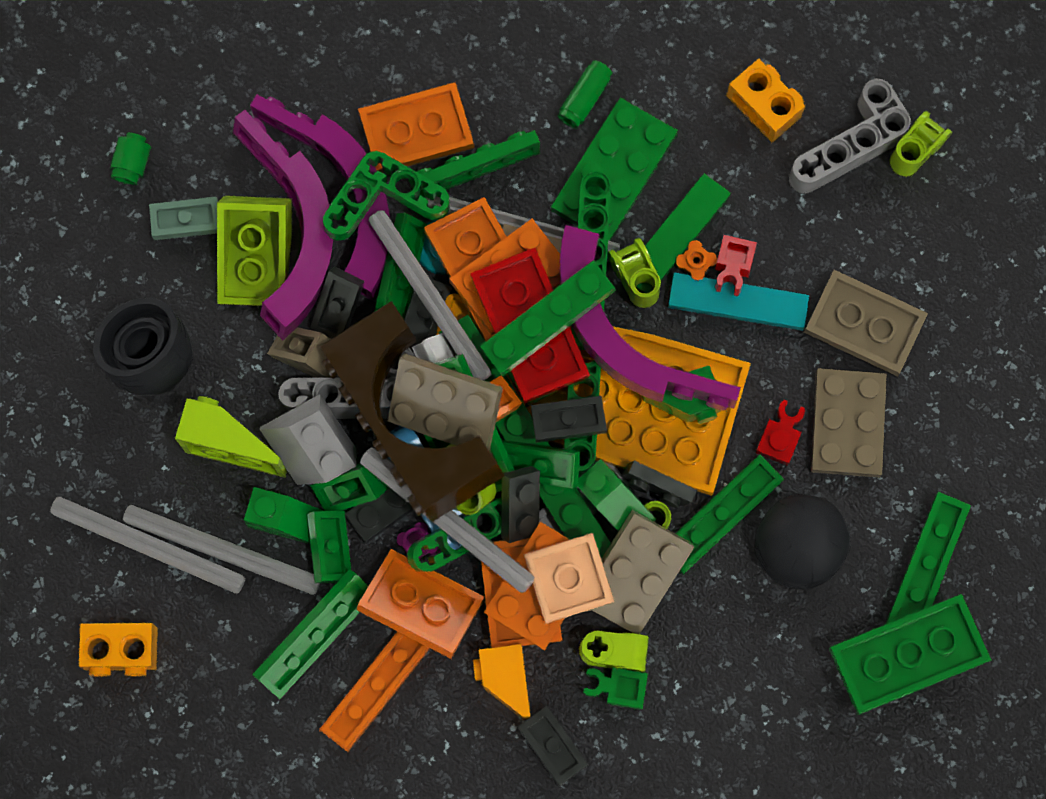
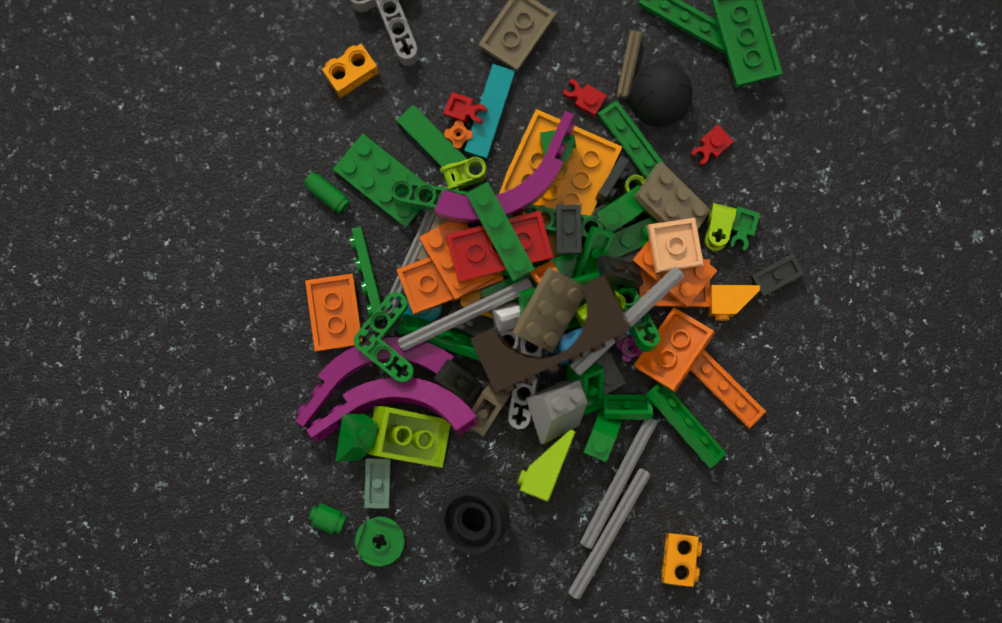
camera: 85 degrees left, 5 degrees up
dark tan plate [811,368,887,478] -> none
none -> green slope [336,414,378,462]
none -> green plate [355,517,405,566]
none -> dark tan axle [617,31,642,99]
none -> red plate [690,125,734,166]

